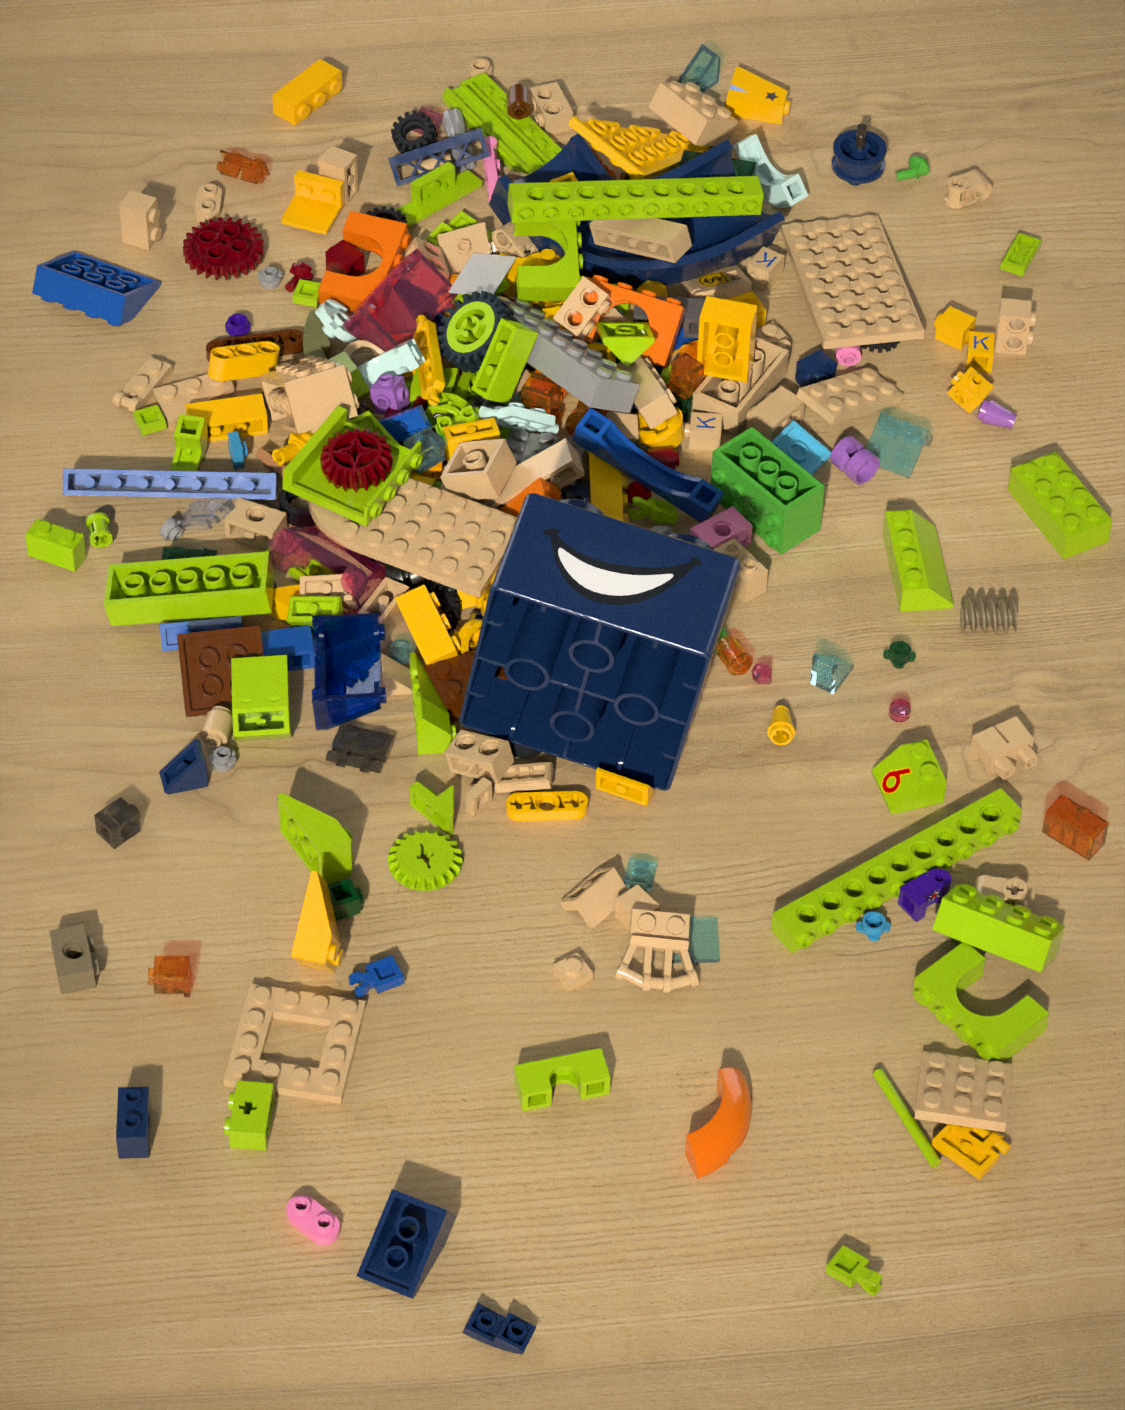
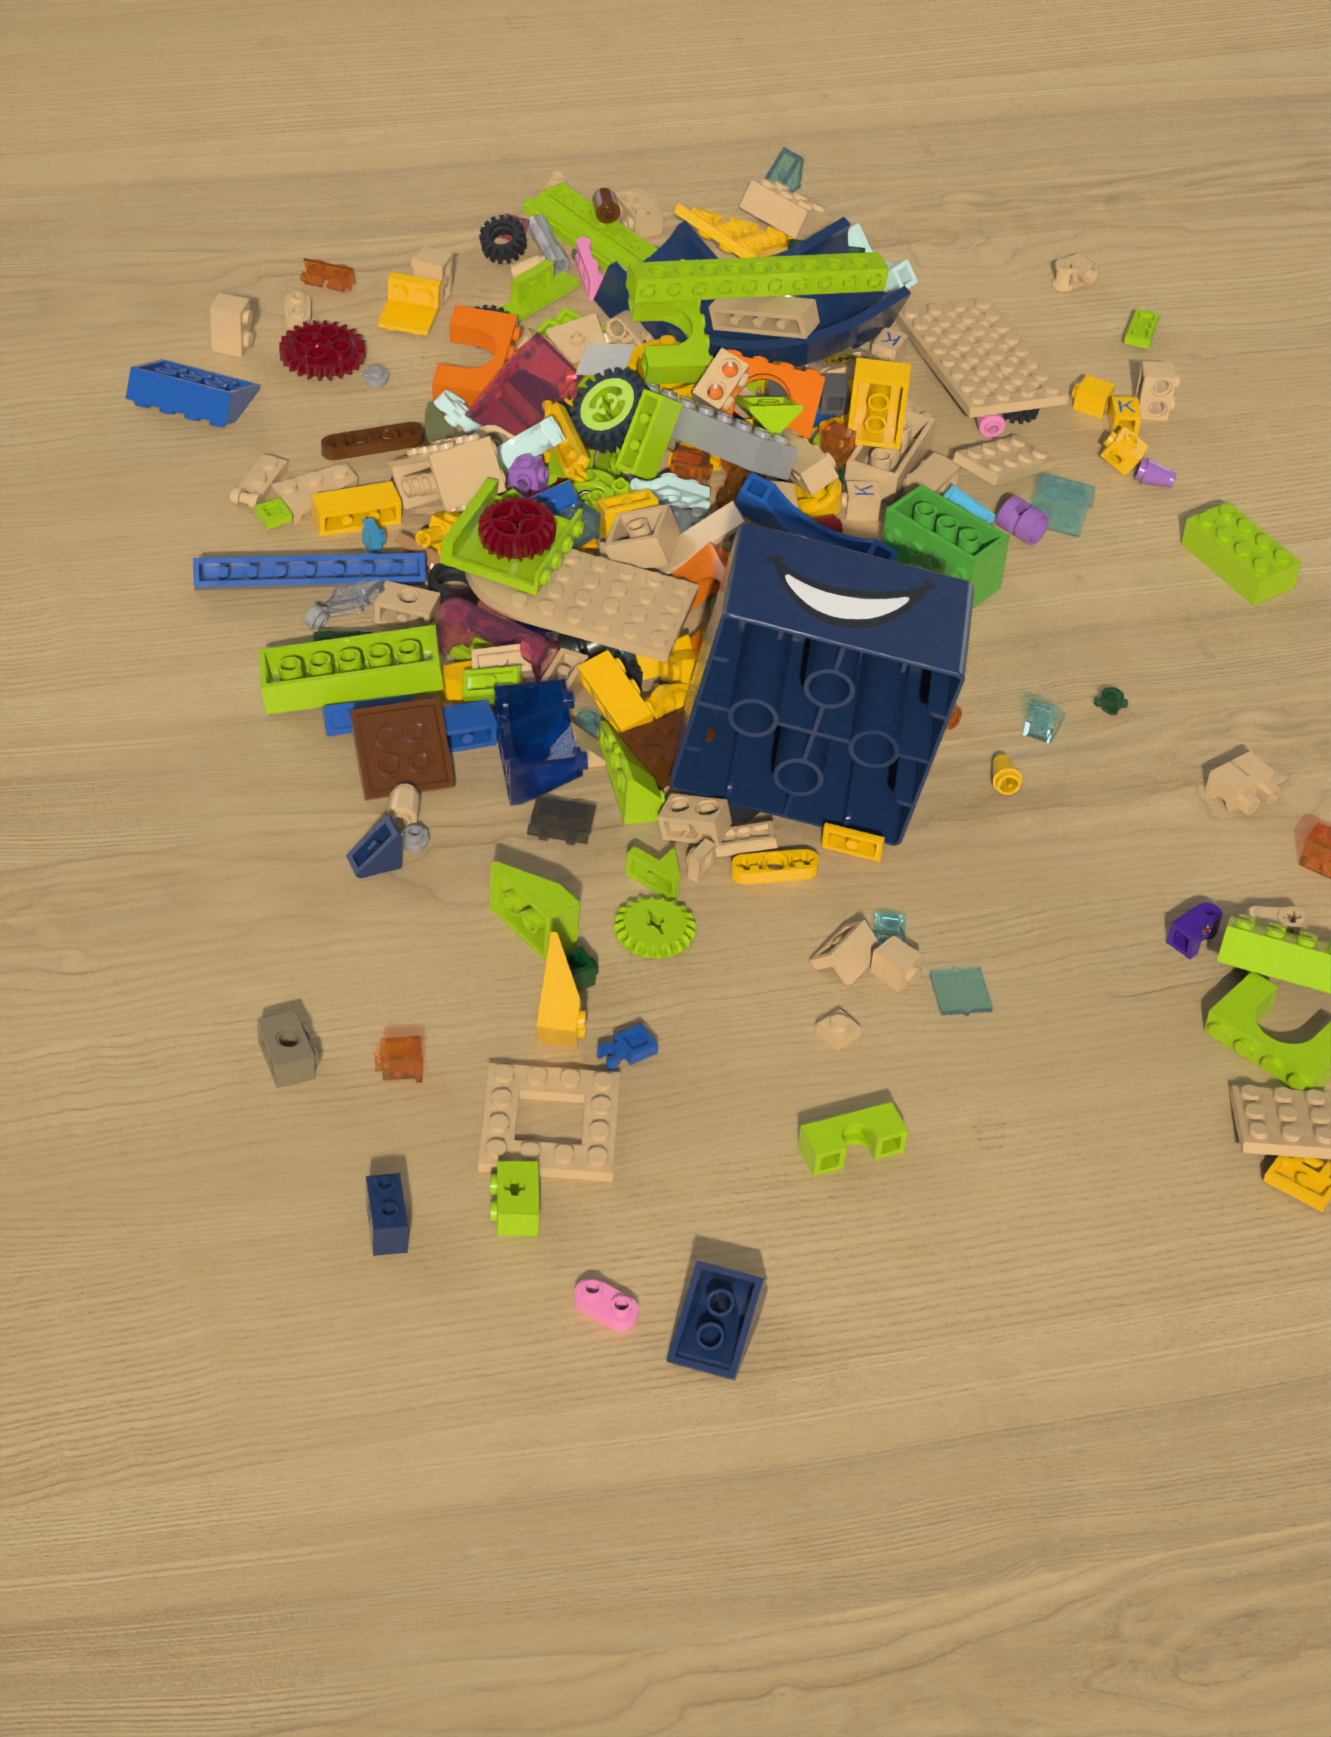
camera: 10 degrees left, 5 degrees down
lime brick [25,518,86,572] -> none
lime bush [85,512,113,548] -> none
clear smoke brick [94,797,141,849] -> none
lime brick [170,414,208,471] -> none
yellow beam [208,341,280,381] -> none
dark purple plate [225,314,251,337] -> none
lime slope [231,655,292,742] -> none
yellow brick [272,59,342,125] -> none
dark red plate [285,261,314,292] -> none
lime plate [292,279,321,308] -> none
dark red brick [325,240,365,277] -> none
dark blue fence [388,128,491,187] -> none
dark blue slope [462,1303,536,1355] -> none
tan plate [614,909,699,993] -> none
orange brick [685,1067,752,1179] -> none
yellow slope [726,67,791,124] -> none
clear pink hinge [751,662,772,684] -> none
lime brick [771,788,1022,954] -> none
dark blue brick [795,349,837,387] -> none
lime plate [826,1245,882,1296] -> none
dark blue wheel [831,124,887,186] -> none
dark azure plate [856,911,891,942] -> none
lime slope [872,740,947,815] -> none
lime bar [872,1068,941,1168] -> none
lime slope [882,510,954,612] -> none
clear pink hinge [888,698,911,722] -> none
bright green plate [895,156,930,181] -> none
dark tan piece [960,598,1018,633] -> none

